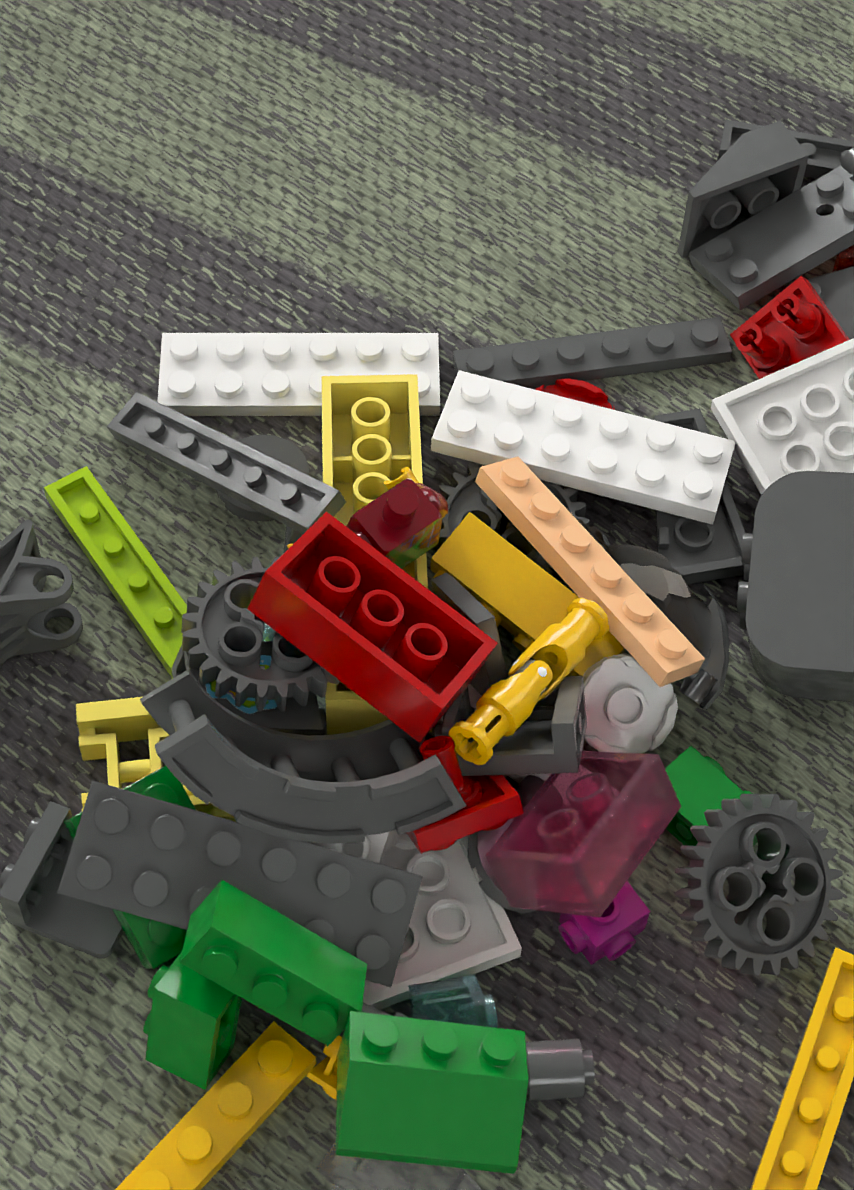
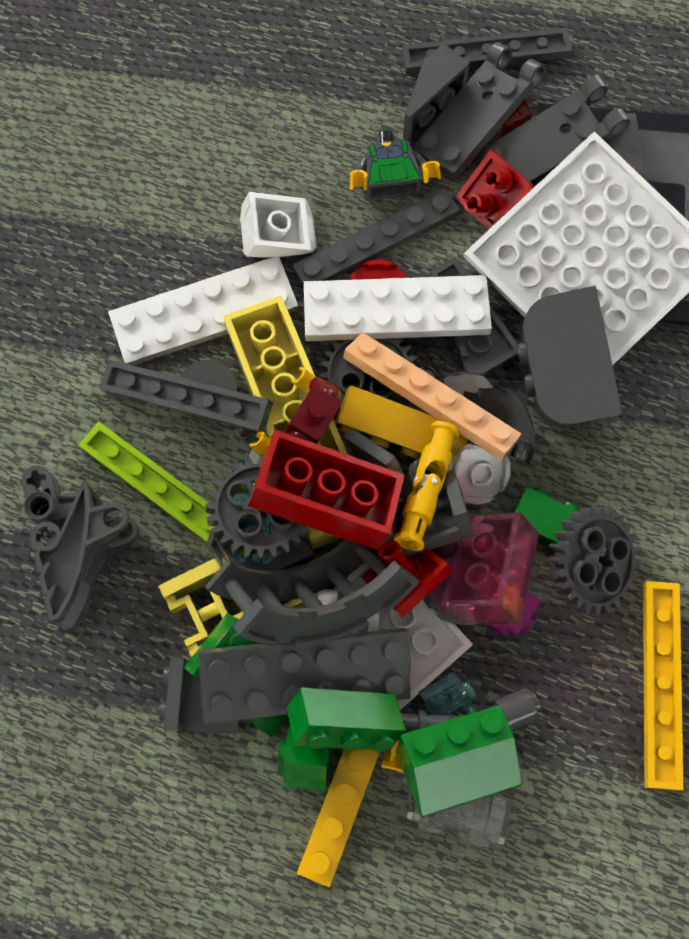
camera: 15 degrees left, 15 degrees up
none -> white slope [240,192,317,257]
none -> torso [349,131,441,201]

